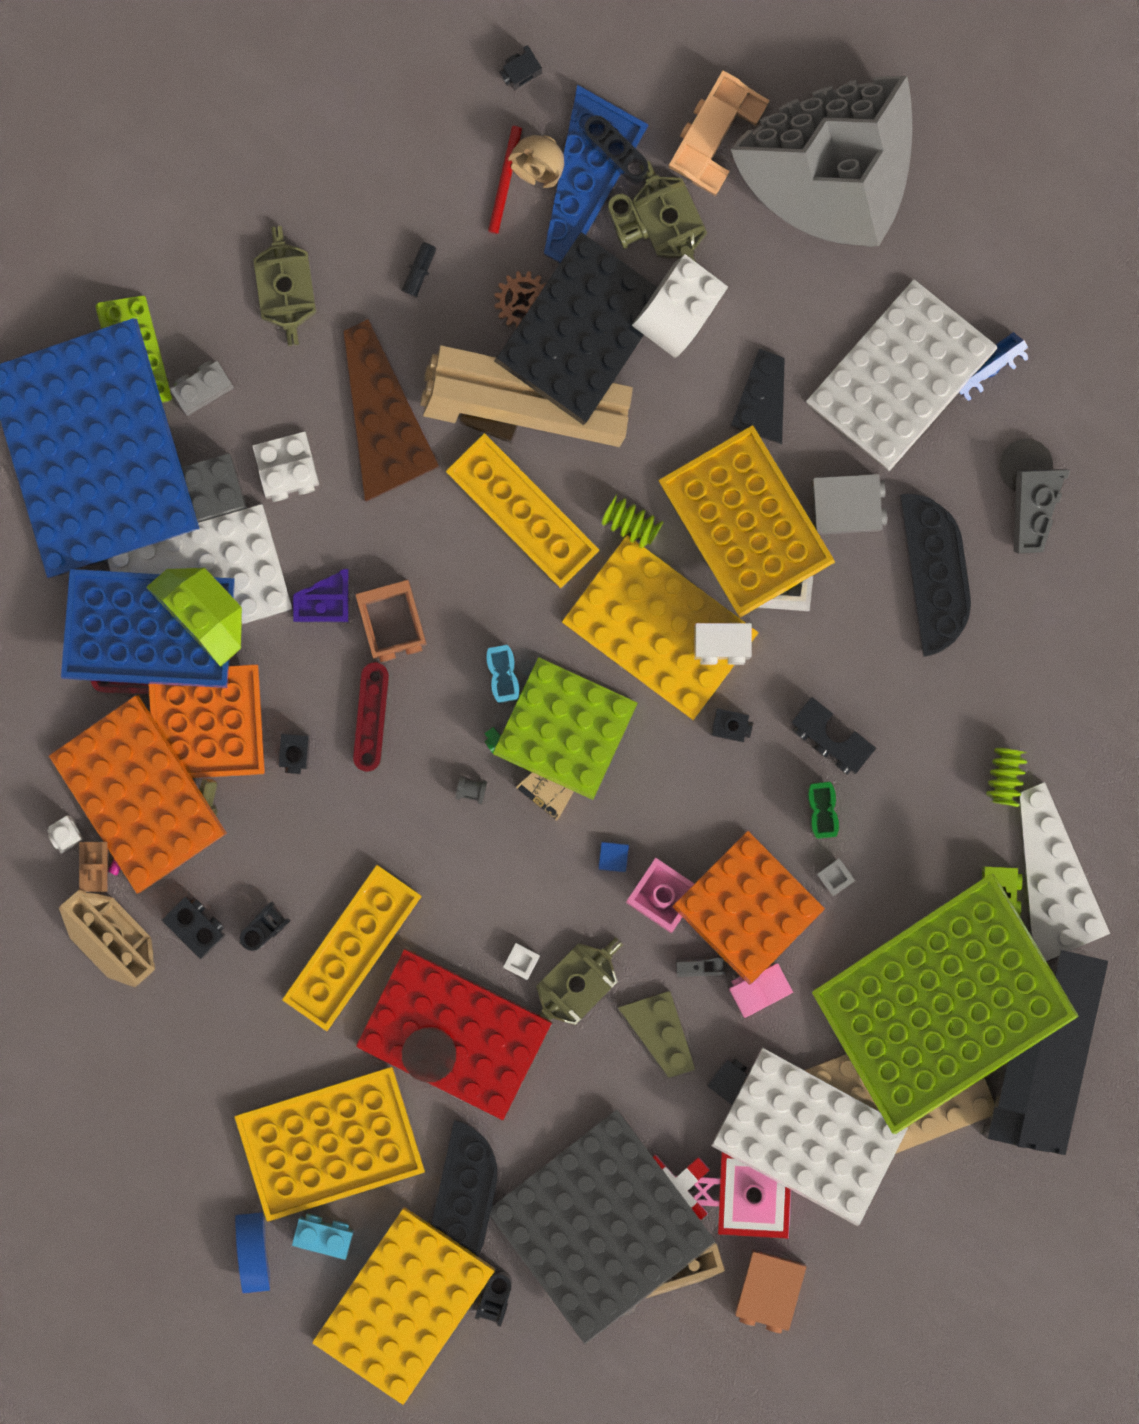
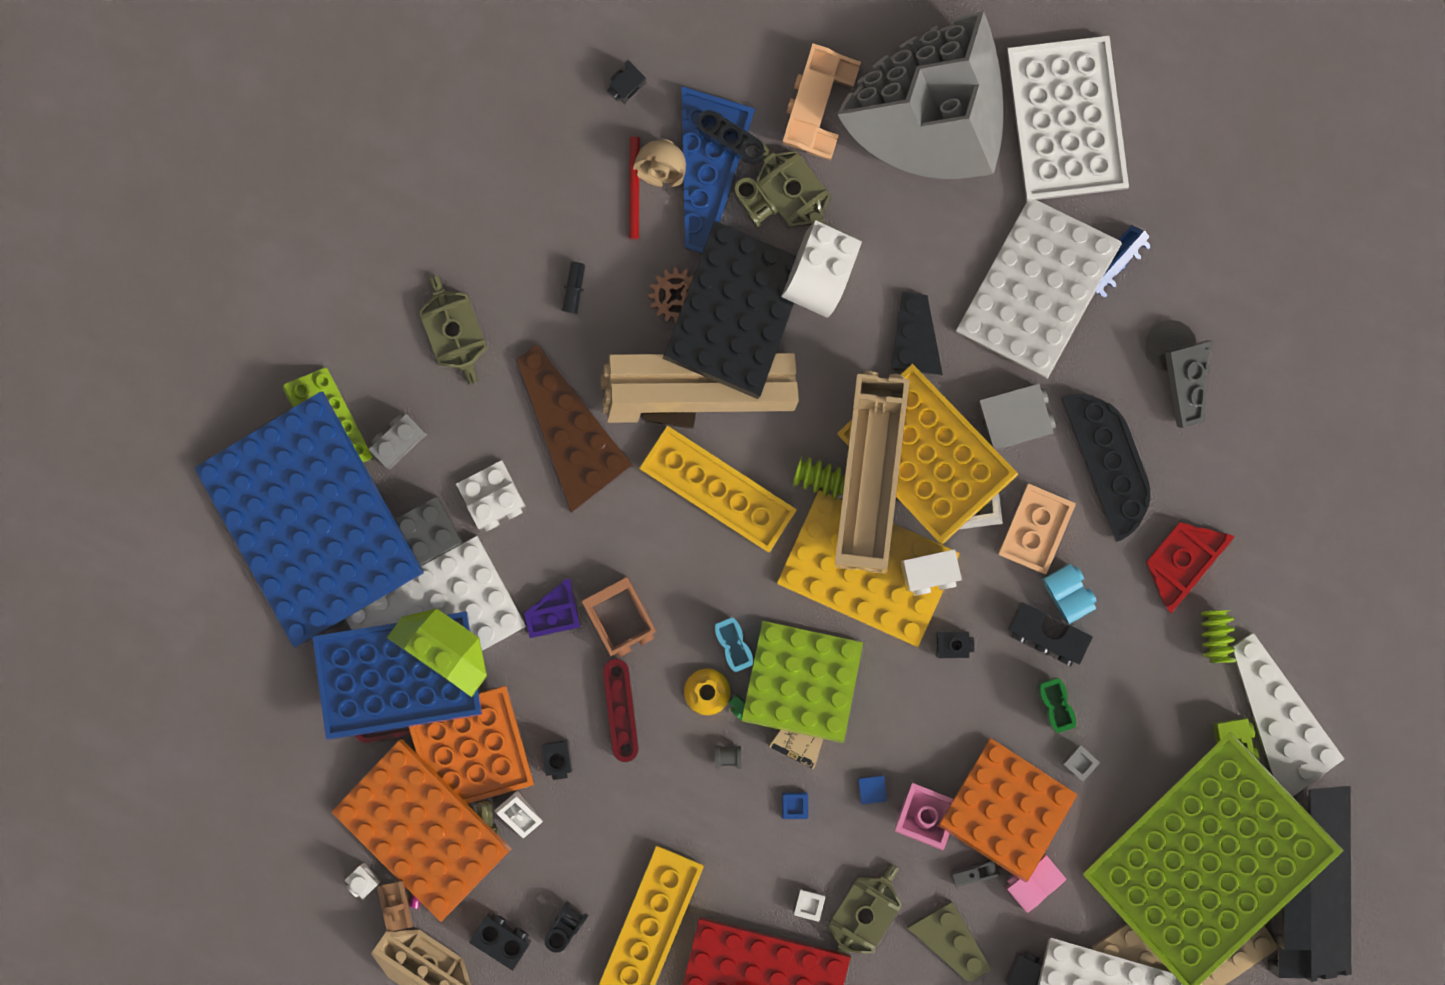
camera: 15 degrees left, 0 degrees up
none -> white slope [494,791,543,838]
none -> yellow piece [684,668,731,715]
none -> blue tile [782,792,808,819]
none -> tan brick [835,371,910,574]
none -> light nougat plate [998,483,1076,575]
none -> white plate [1007,36,1129,201]
none -> medium azure brick [1041,564,1097,624]
none -> red wing [1146,522,1235,613]

